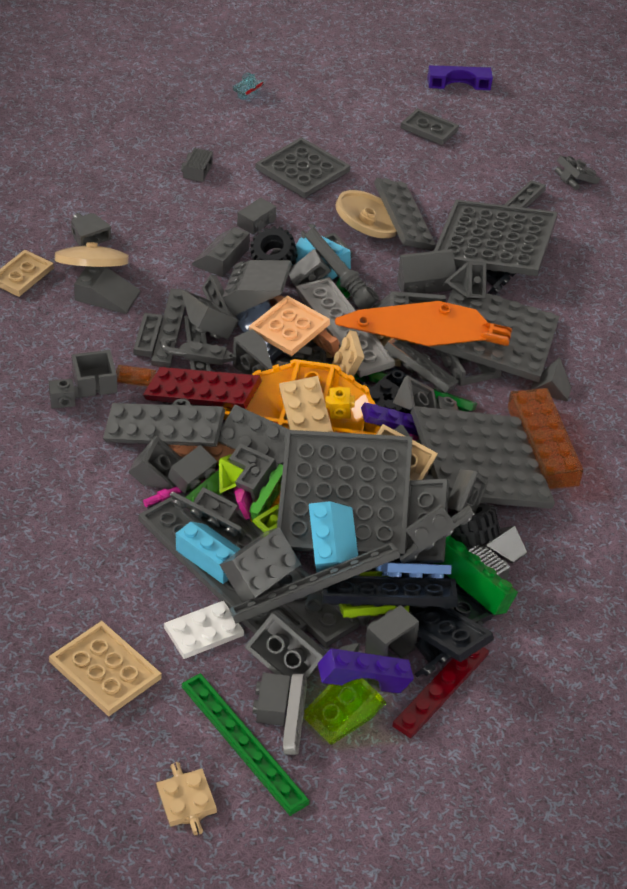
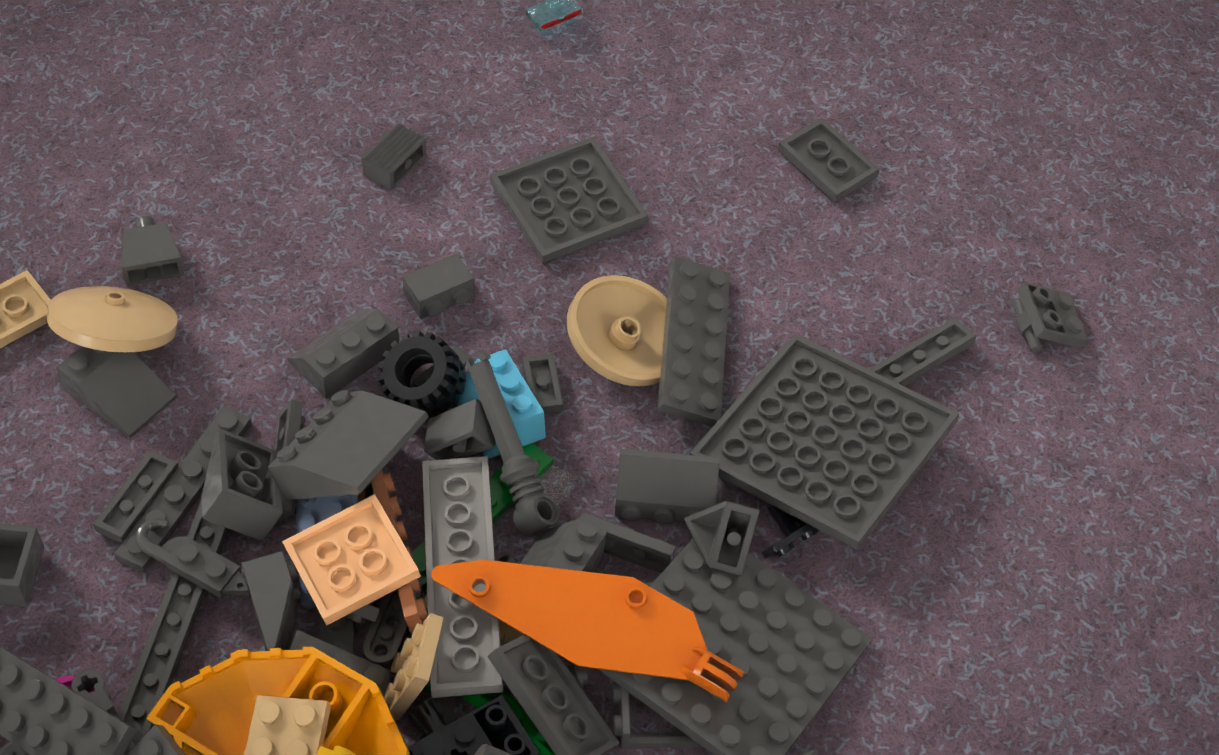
camera: 20 degrees right, 10 degrees up
clear orange plate [116,365,156,387] -> none
dark red plate [143,367,262,409] -> none
dark purple arch [427,65,493,90] -> none

